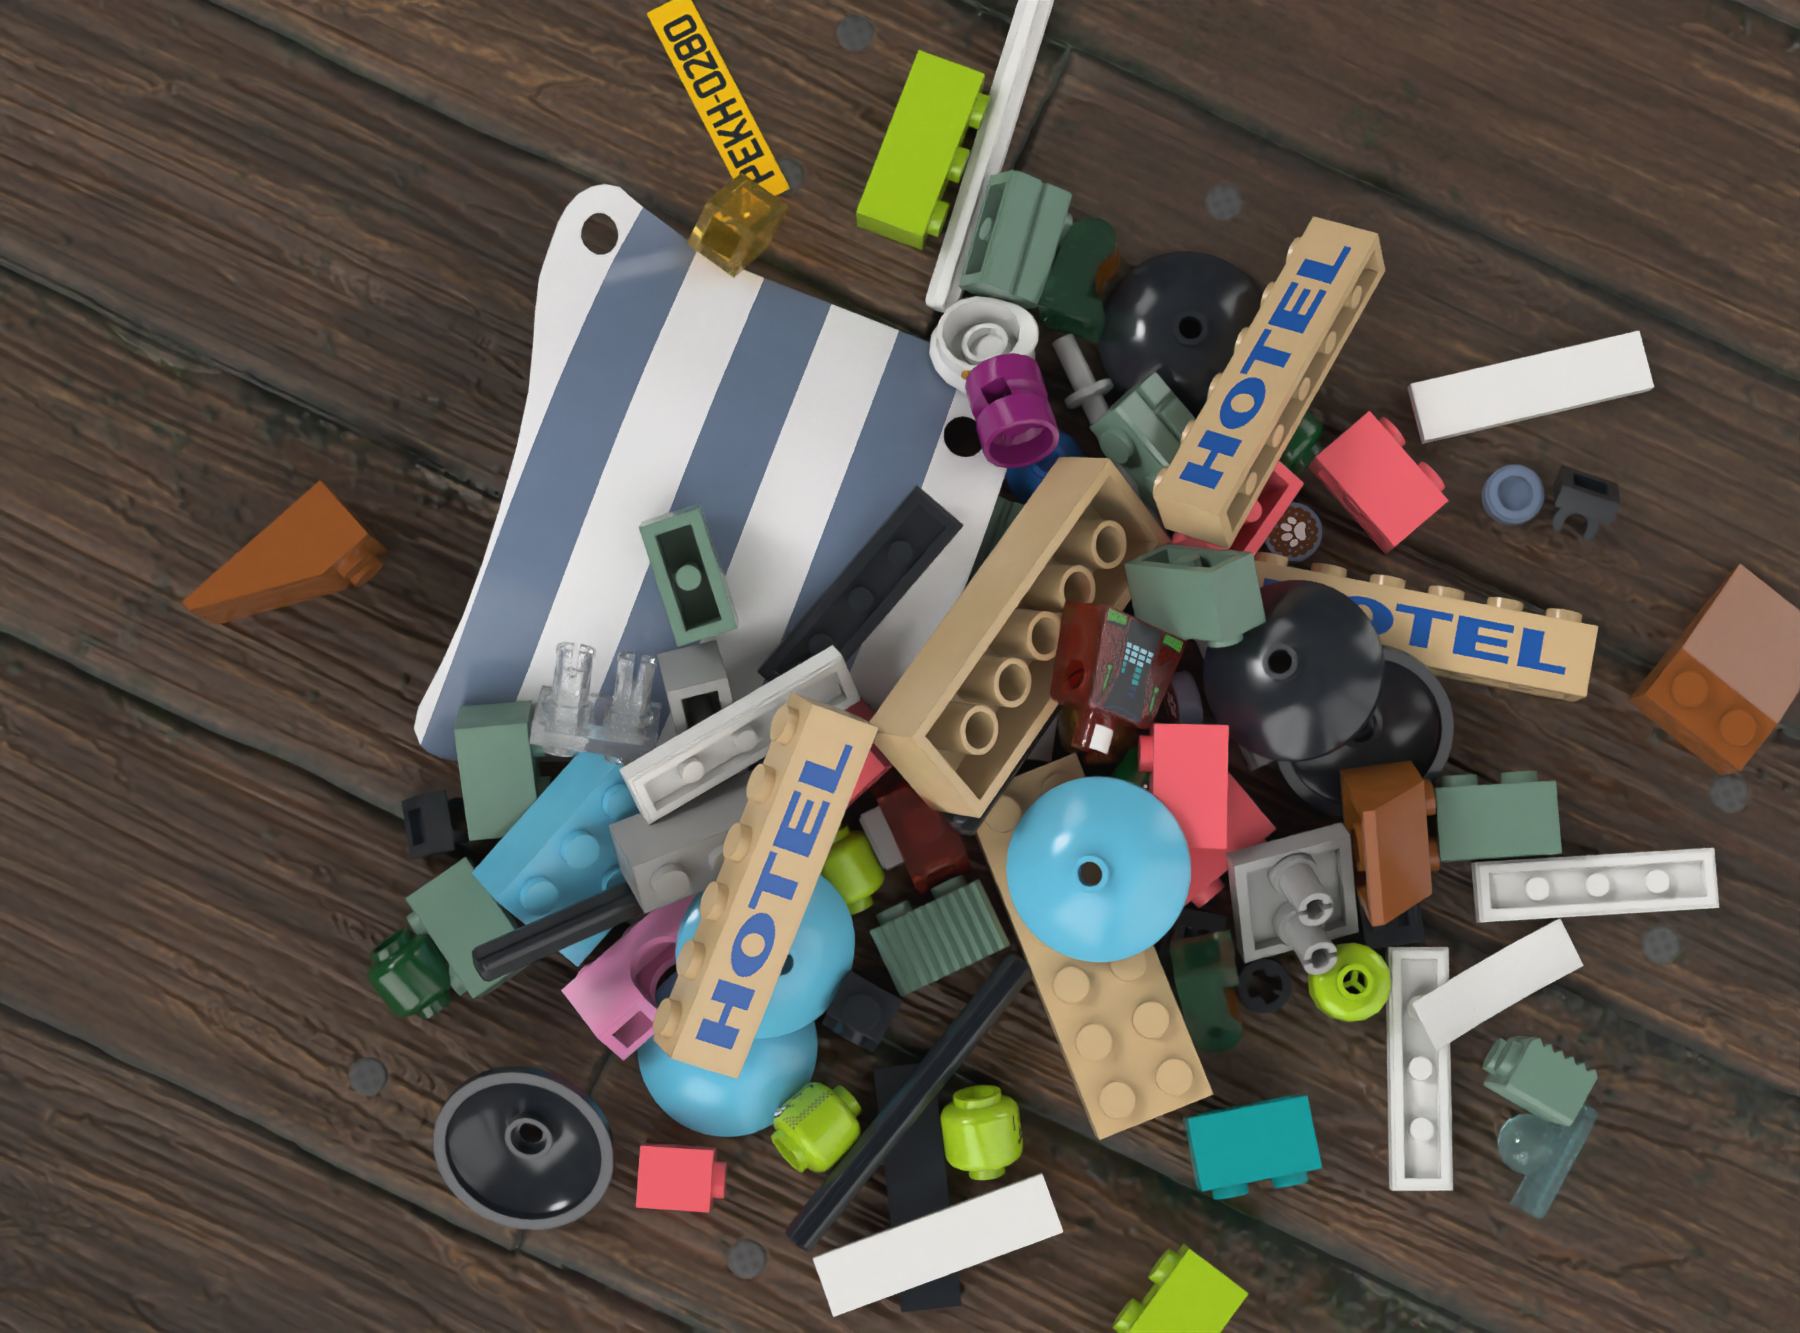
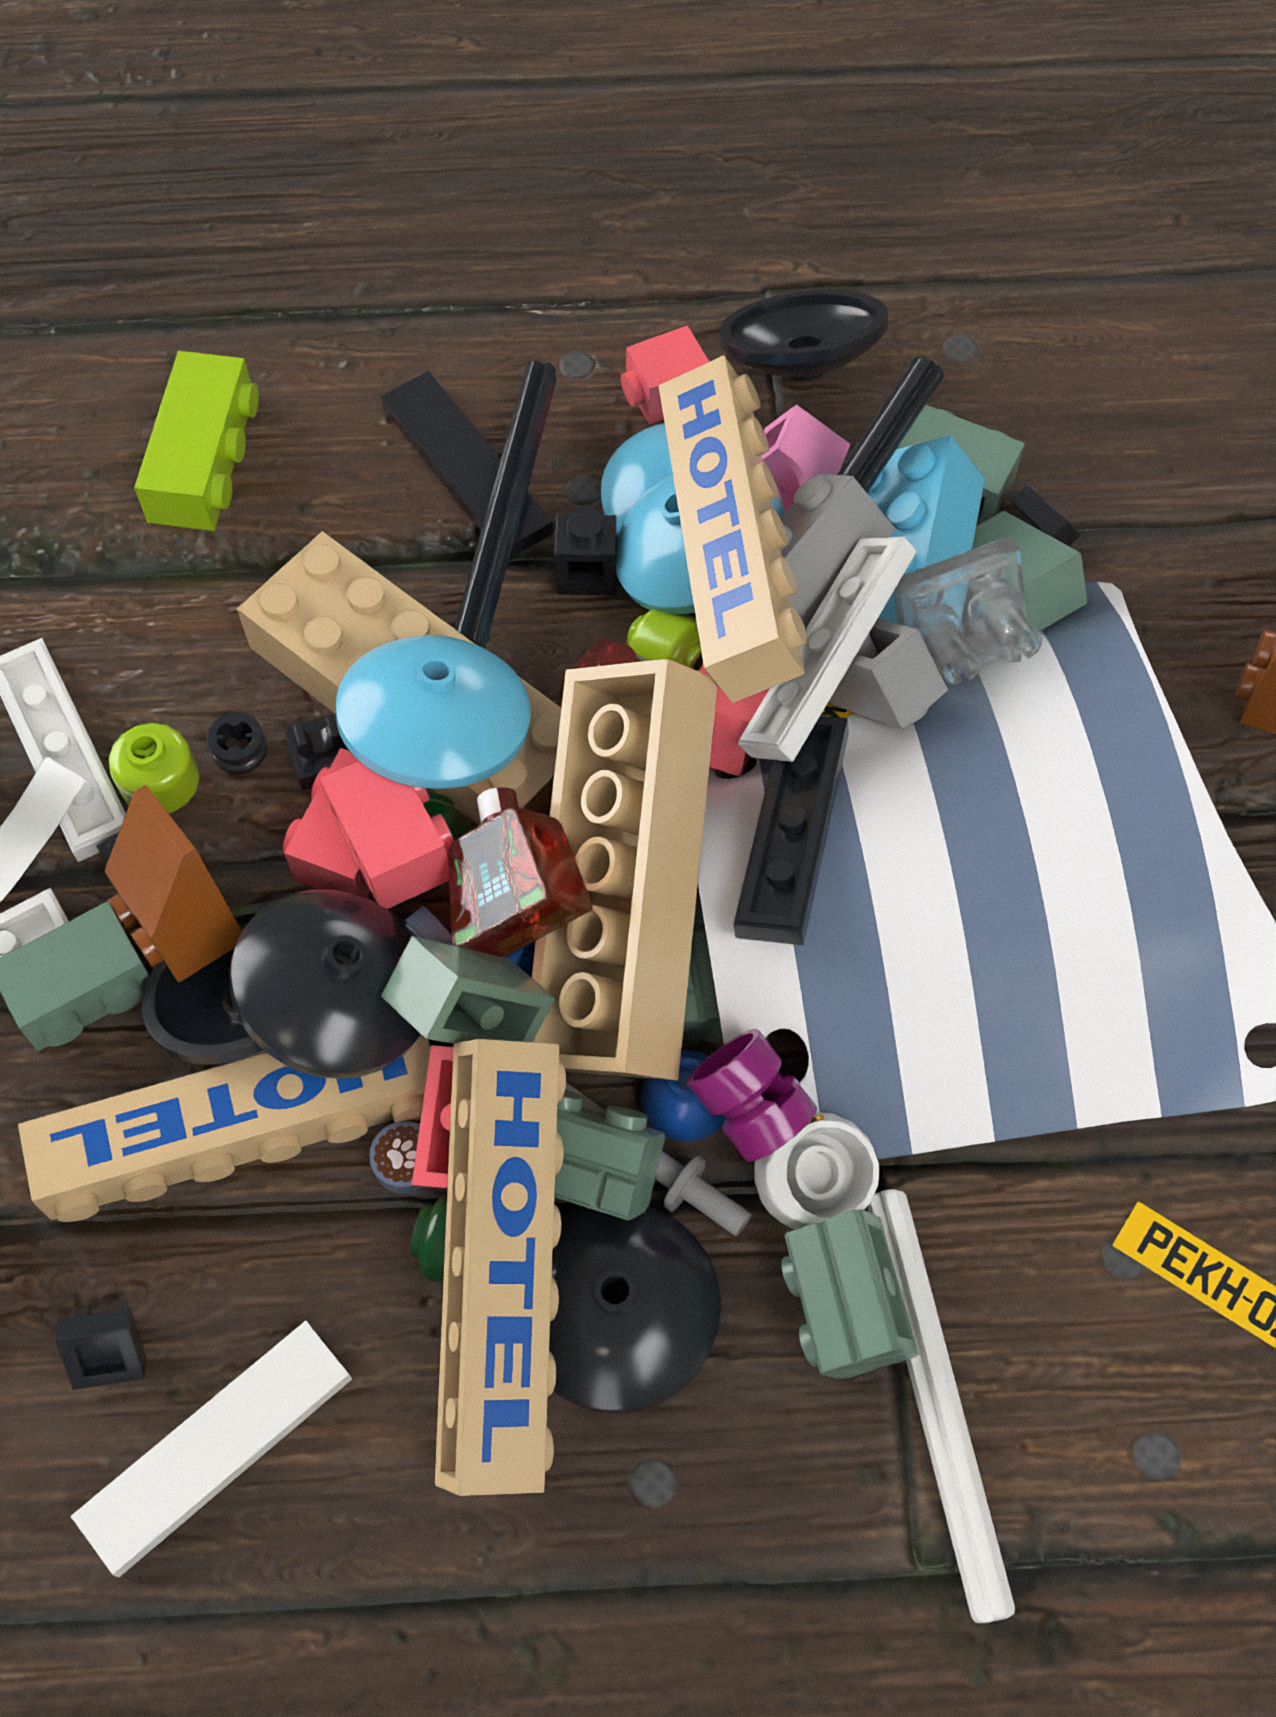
camera: 150 degrees right, 20 degrees down
dark green head [367,927,452,1020] -> none
sand green brick [639,503,739,647] -> none
clear yellow brick [686,173,789,278] -> none
lime head [771,1082,862,1173] -> none
white tile [813,1173,1063,1317] -> none
lime brick [856,50,991,251] -> none
sand green brick [870,874,1010,997] -> none
lime head [940,1085,1023,1180] -> none
clear green leg [1038,217,1121,343] -> none
clear green leg [1170,930,1242,1053] -> none
teal brick [1182,1093,1322,1200] -> none
light grey plate [1226,822,1359,975] -> none
coral brick [1308,411,1449,555] -> none
sand blue tile [1481,465,1545,526] -> none

